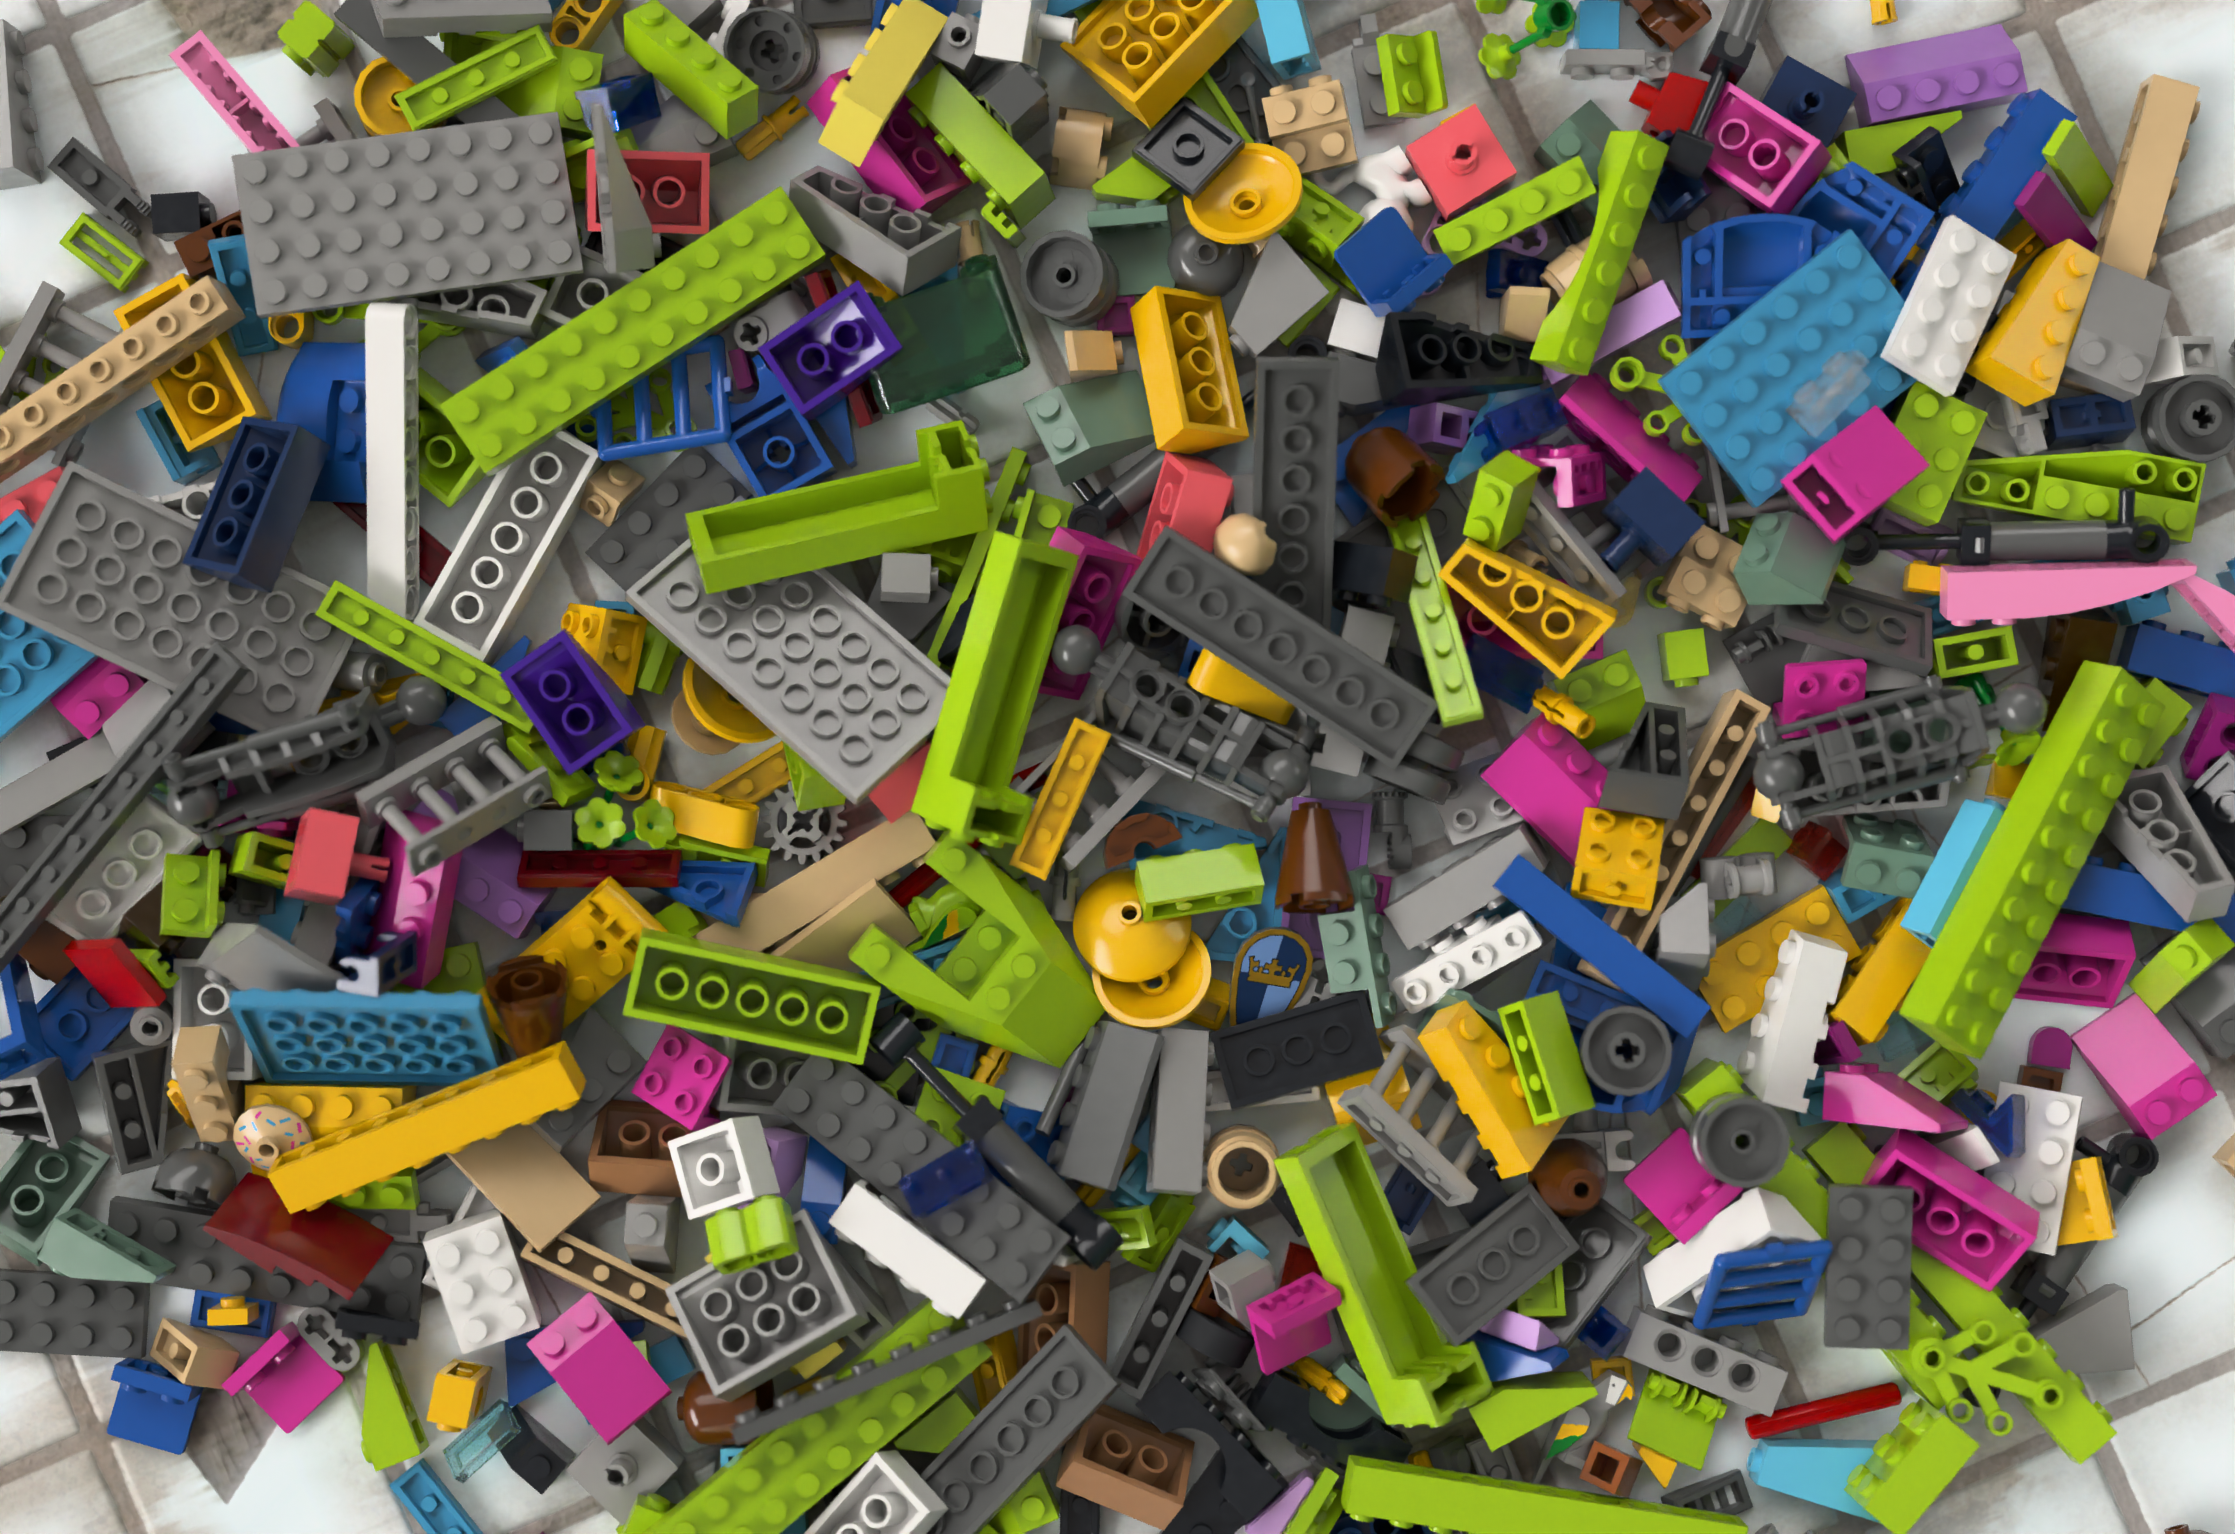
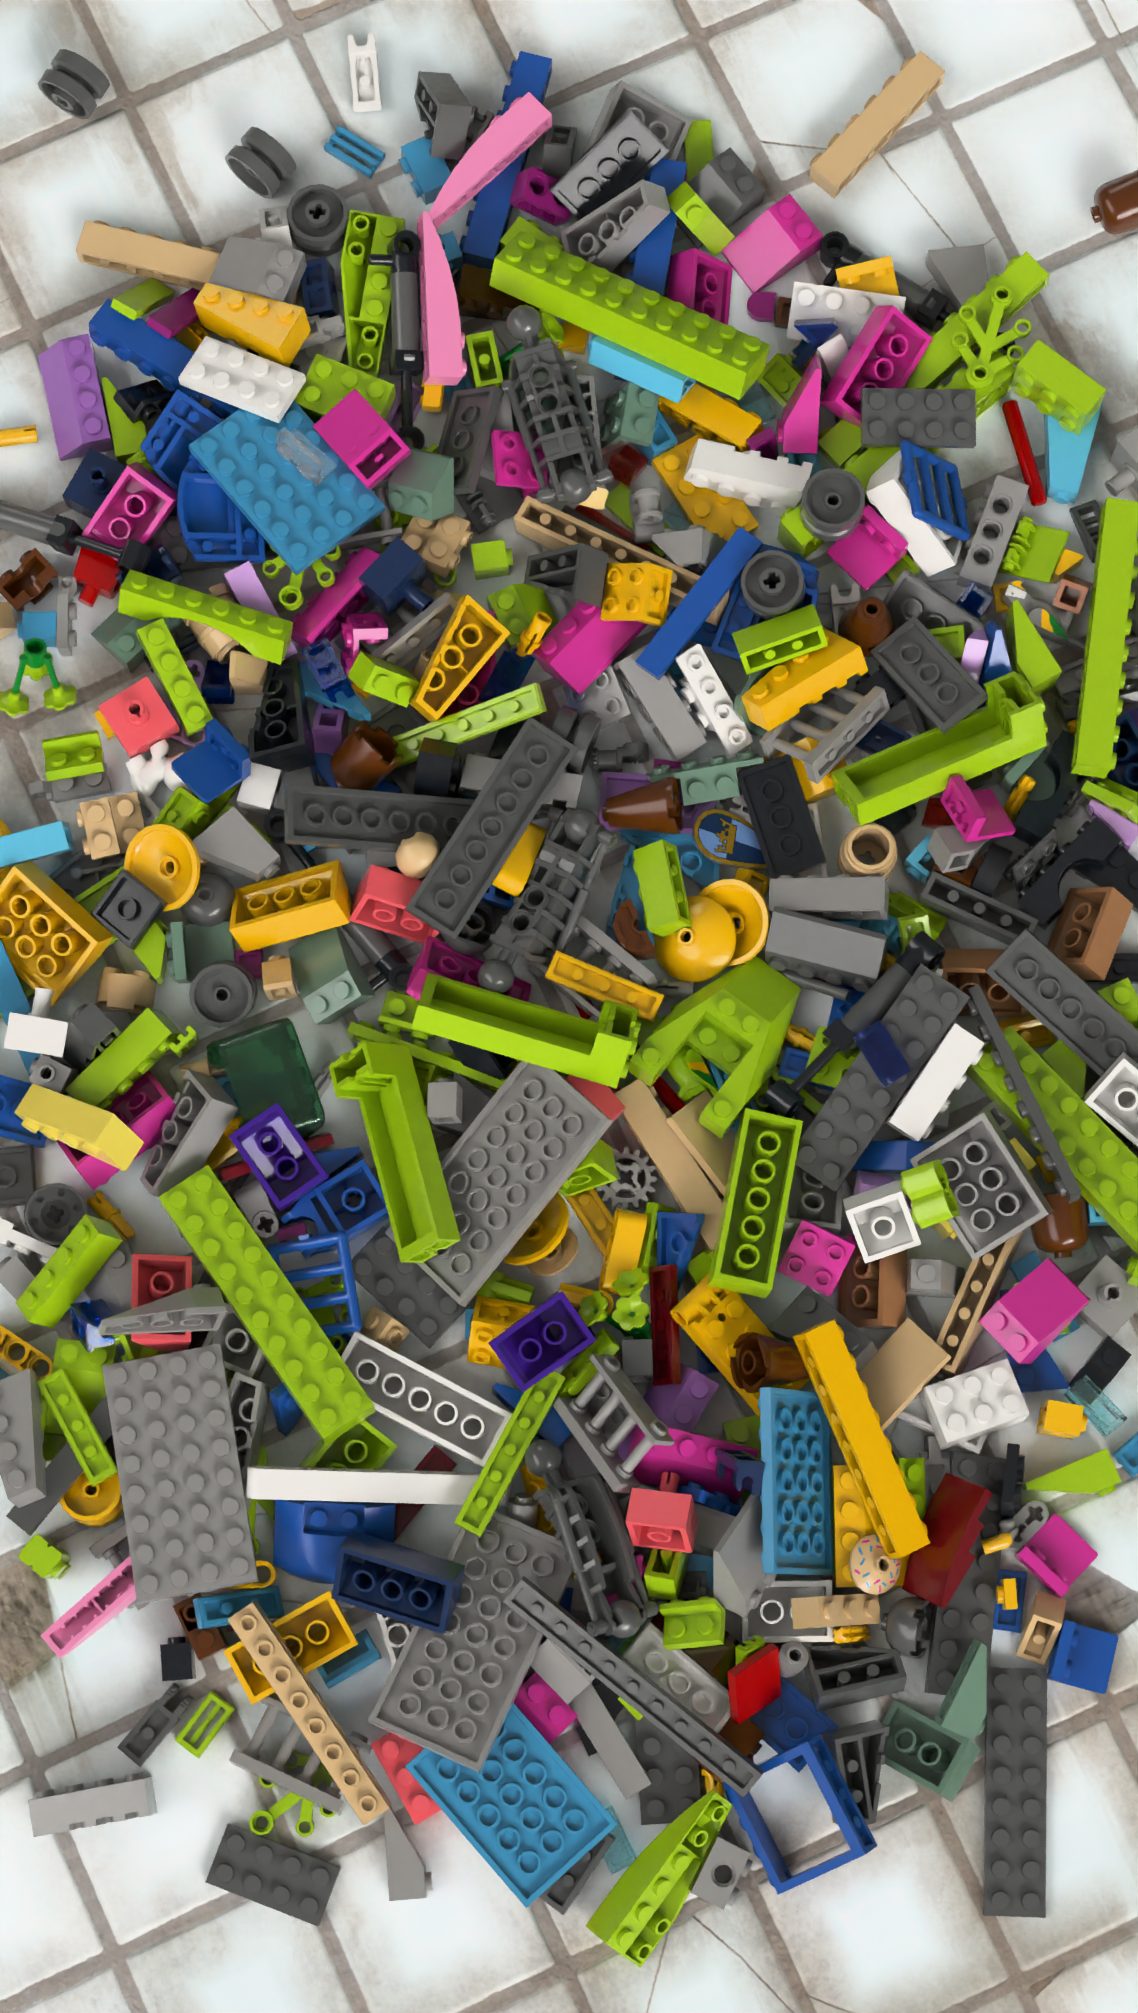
camera: 90 degrees left, 10 degrees down
none -> yellow arm [981,1518,1018,1555]

